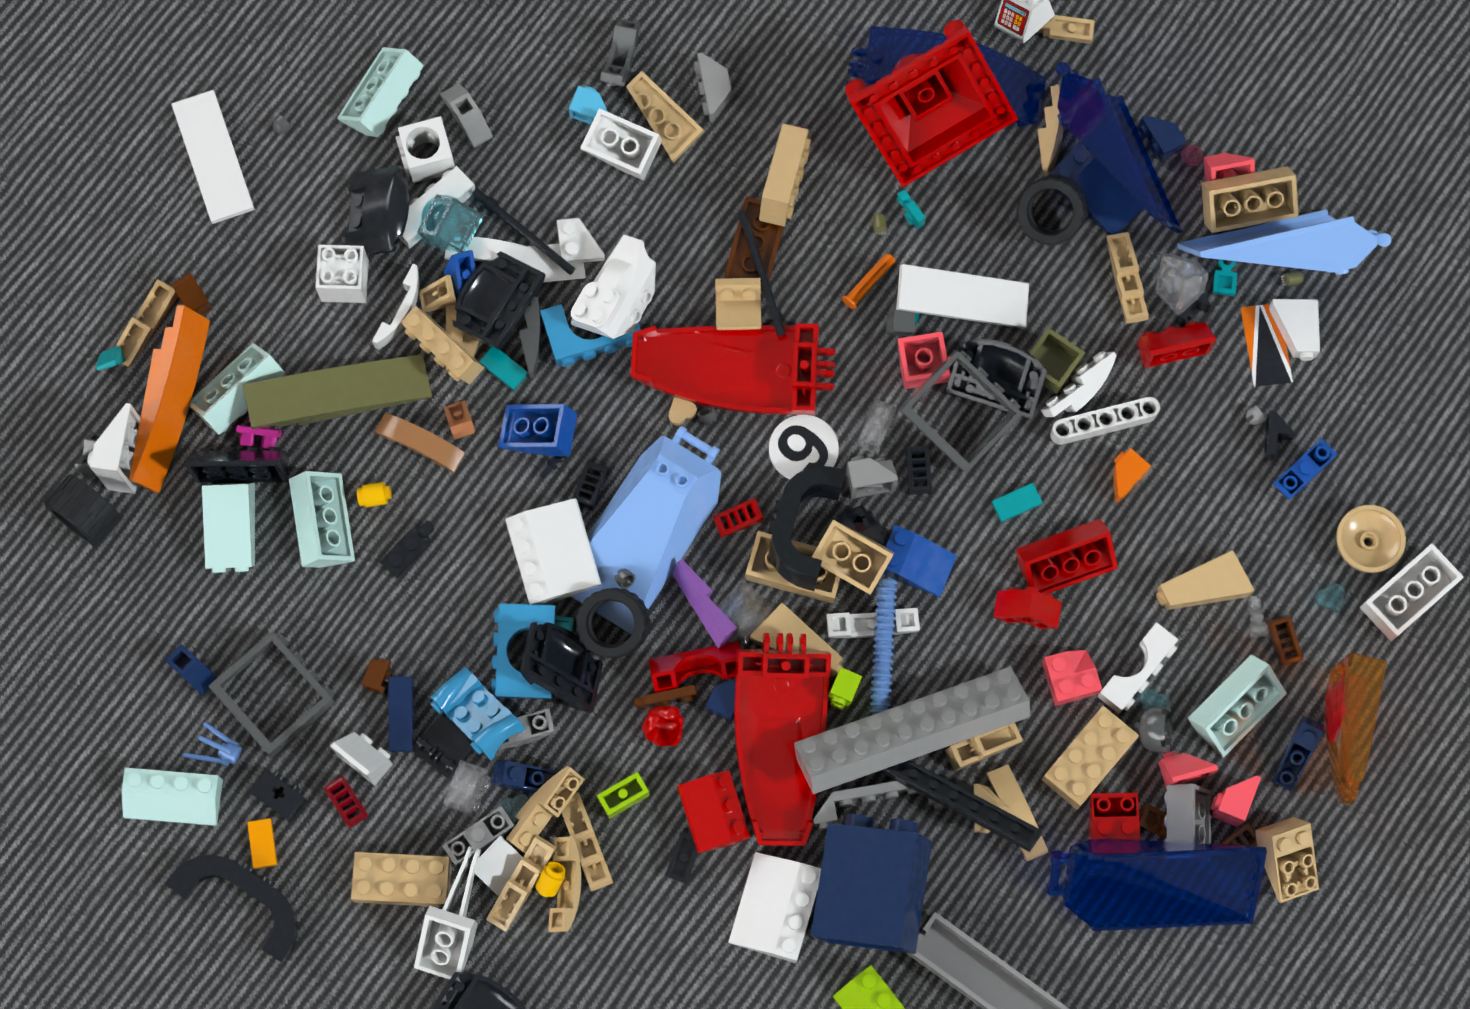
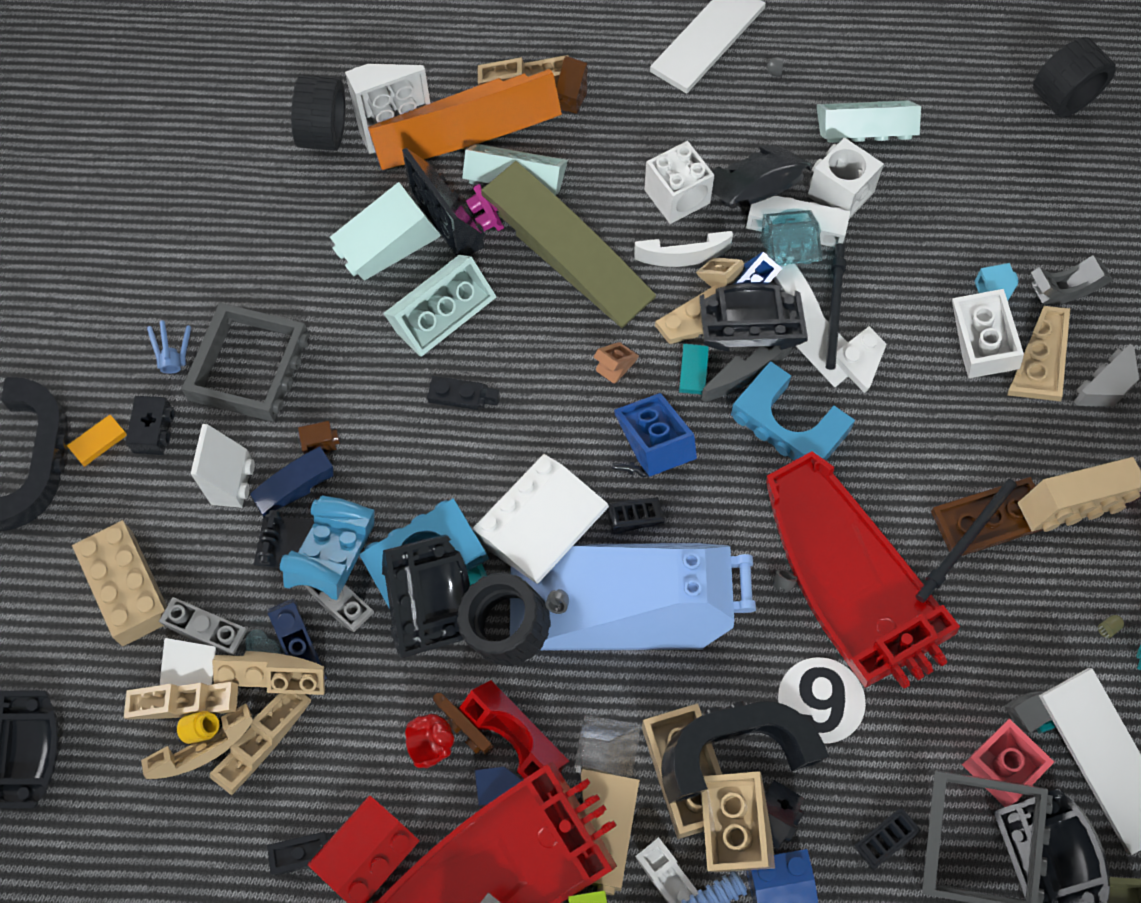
camera: 60 degrees right, 10 degrees down
teal slope [96,346,126,371] -> none
light aqua slope [122,768,223,826] -> none
dark blue slope [165,644,218,696] -> none
dark red slope [323,776,369,829] -> none
yellow brick [357,482,392,508] -> none
medium nougat slope [375,413,465,473] -> none
tan brick [400,306,484,385] -> none
white slope [414,846,481,979] -> none
light grey slope [440,83,493,148] -> none
clear brick [443,760,490,816] -> none
white slope [571,235,656,339] -> none
lime brick [597,772,650,819] -> none
tan tile [669,397,697,426] -> none
medium lavender slope [672,559,737,649] -> none
red slope [712,498,763,538] -> none
tan bracket [715,278,761,330] -> none
orange axle [842,254,896,310] -> none
light grey slope [846,456,898,499] -> none
clear brick [857,399,897,455] -> none

